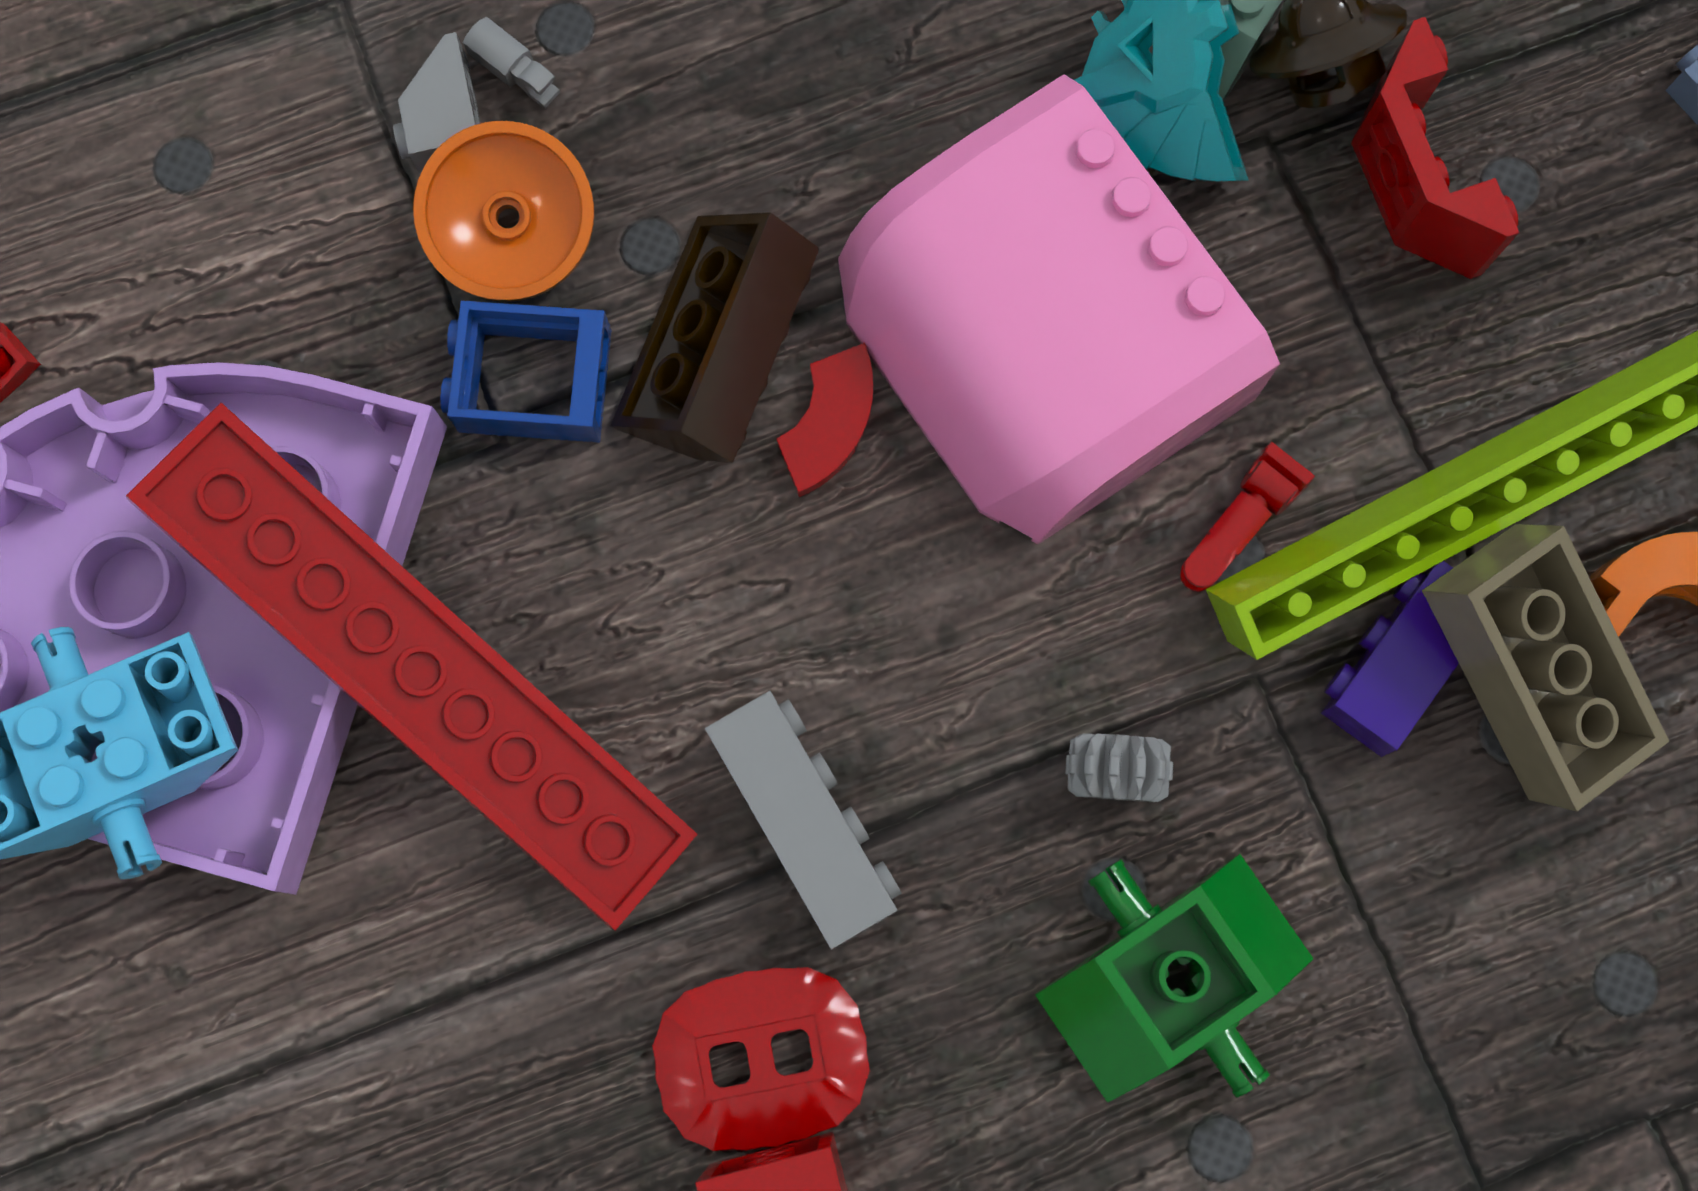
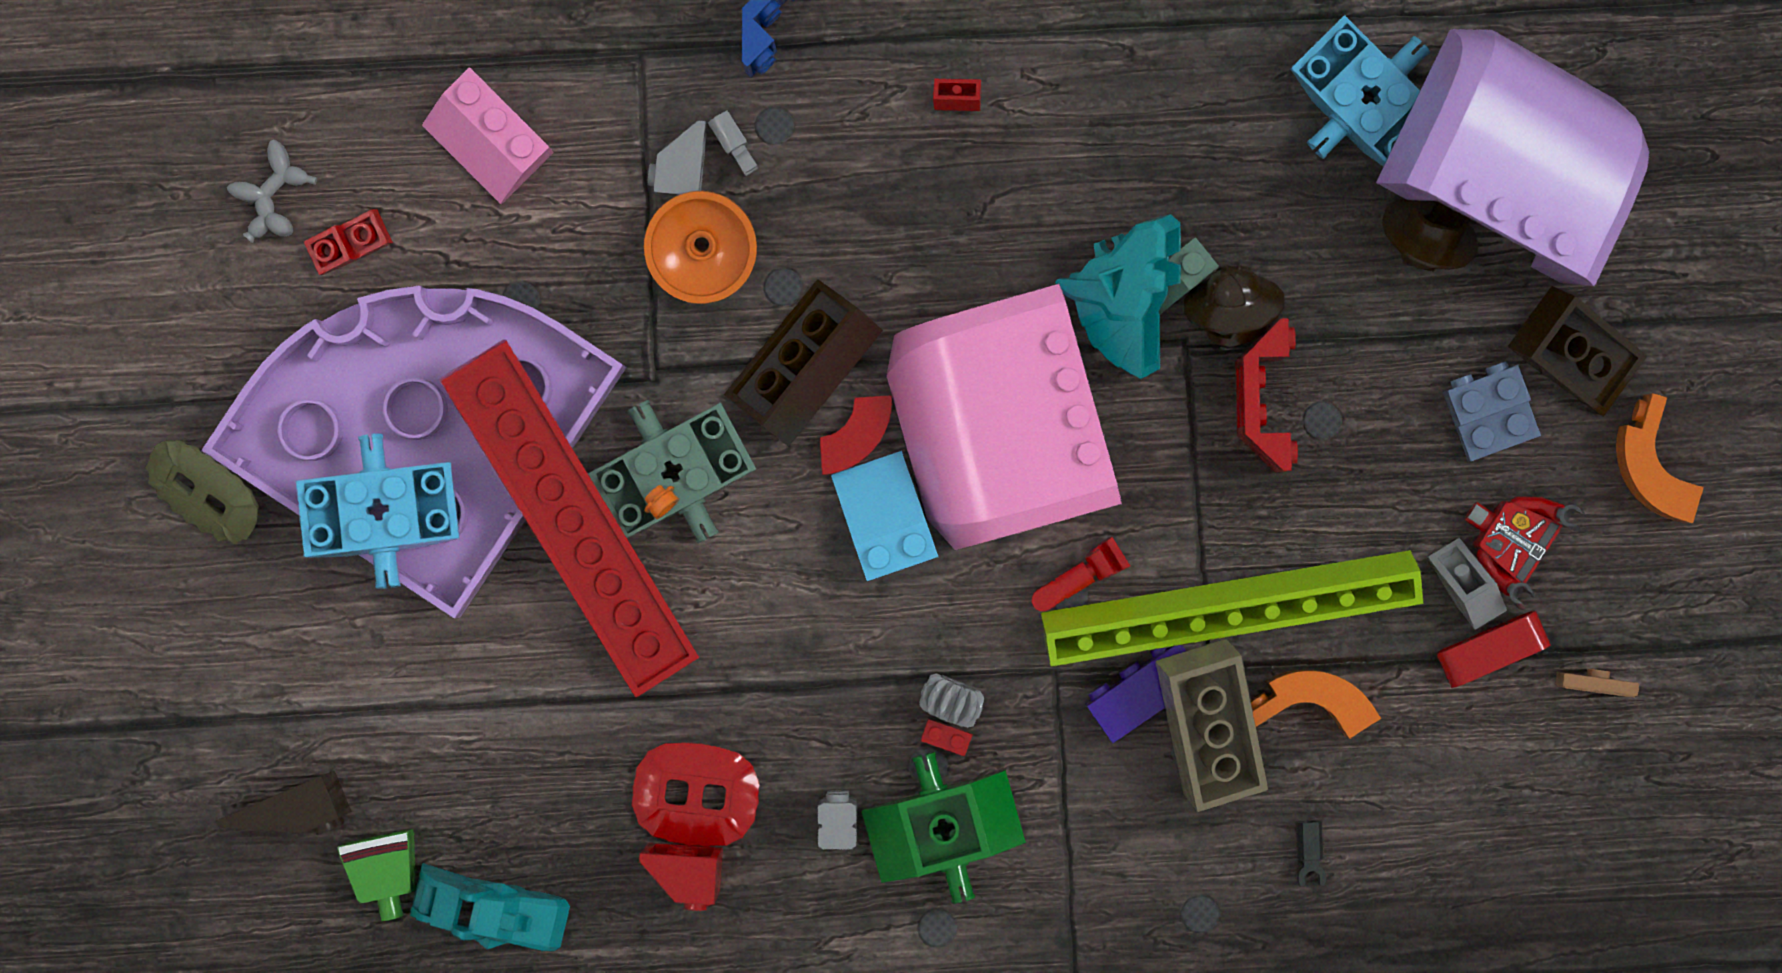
camera: 20 degrees right, 10 degrees up
blue window [440,300,612,443] -> none
light grey brick [705,691,902,950] -> none
none -> bright pink slope [422,67,554,205]
none -> sand green slope [588,400,756,544]
none -> orange plate [644,485,679,519]
none -> light grey brick [818,790,857,849]
none -> medium azure slope [831,451,938,581]
none -> red piece [920,718,973,757]

